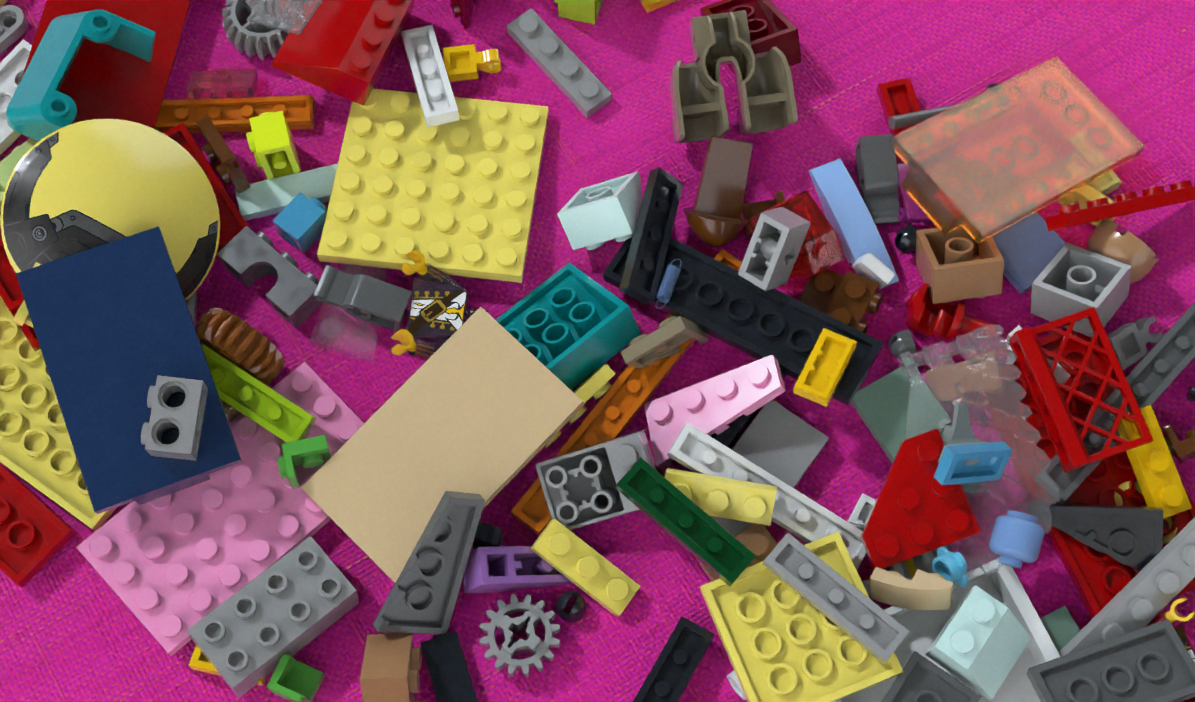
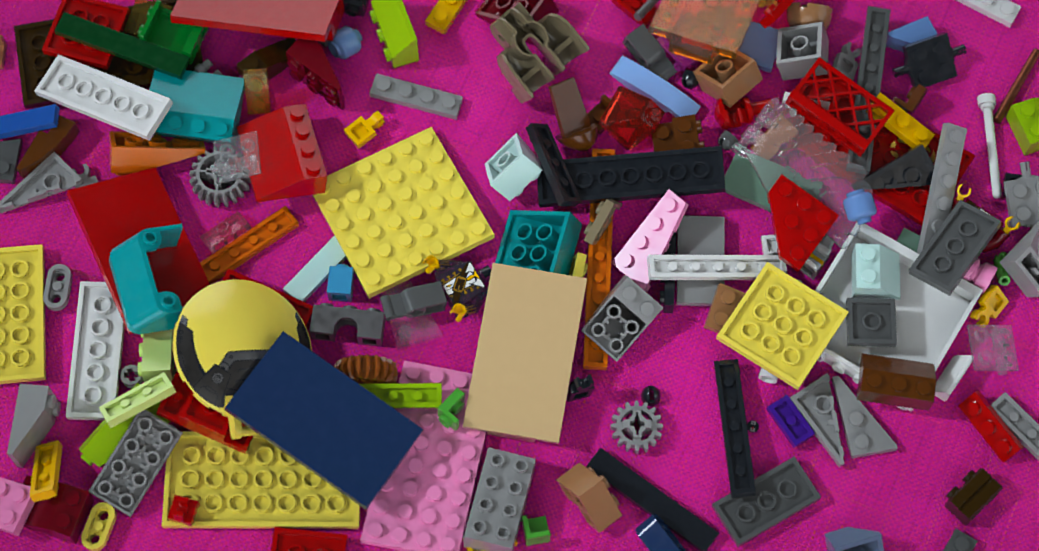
camera: 35 degrees left, 0 degrees up
light grey brick [141,375,208,461] -> none
reddish brown plate [196,115,250,193] -> none
neon yellow brick [246,111,301,180] -> none
dark grey wing [373,491,485,635] -> none
white plate [401,25,460,127] -> none
medium lavender slope [463,546,573,593] -> none
light yellow plate [530,519,640,616] -> none
dark green plate [615,458,756,586] -> none
medium blue piece [656,259,681,309] -> none
light yellow plate [665,468,777,526] -> none
light grey brick [738,207,811,291] -> none
light grey plate [763,533,910,664] -> none
yellow plate [793,328,857,407] -> none
white tile [851,253,895,288] -> none
tan slope [870,567,954,610] -> none
medium azure plate [932,546,969,587] -> none
dark azure piece [934,403,1013,486] -> none

